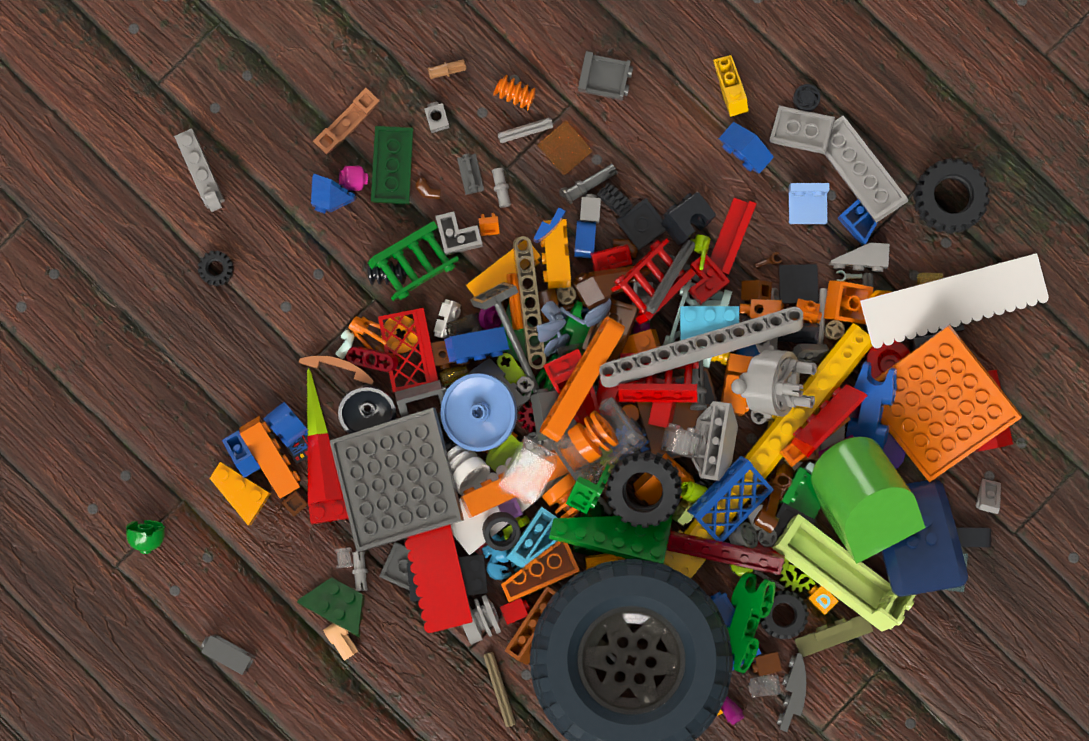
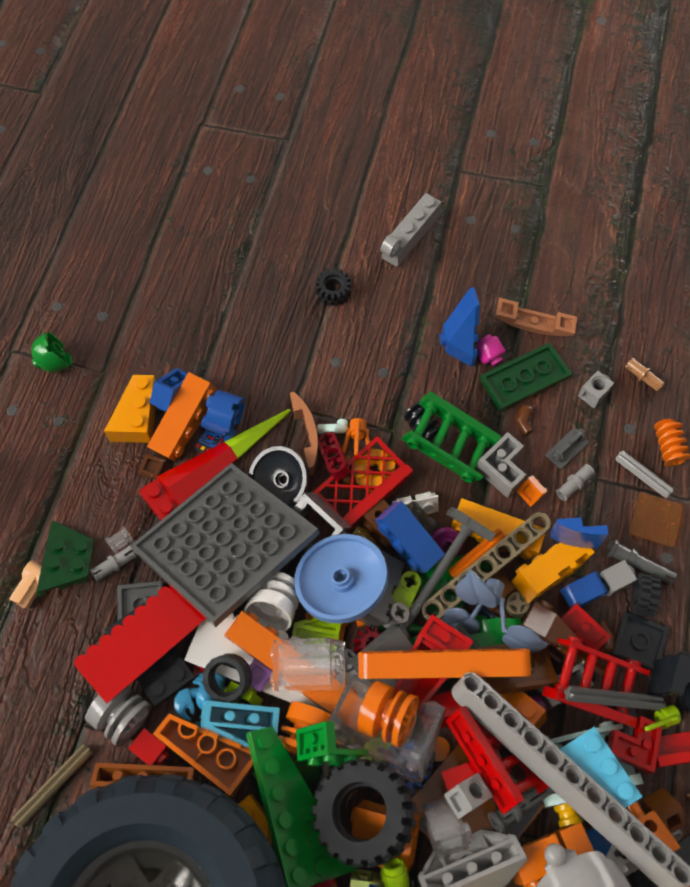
camera: 60 degrees right, 20 degrees down
none -> light grey brick [444,773,493,819]

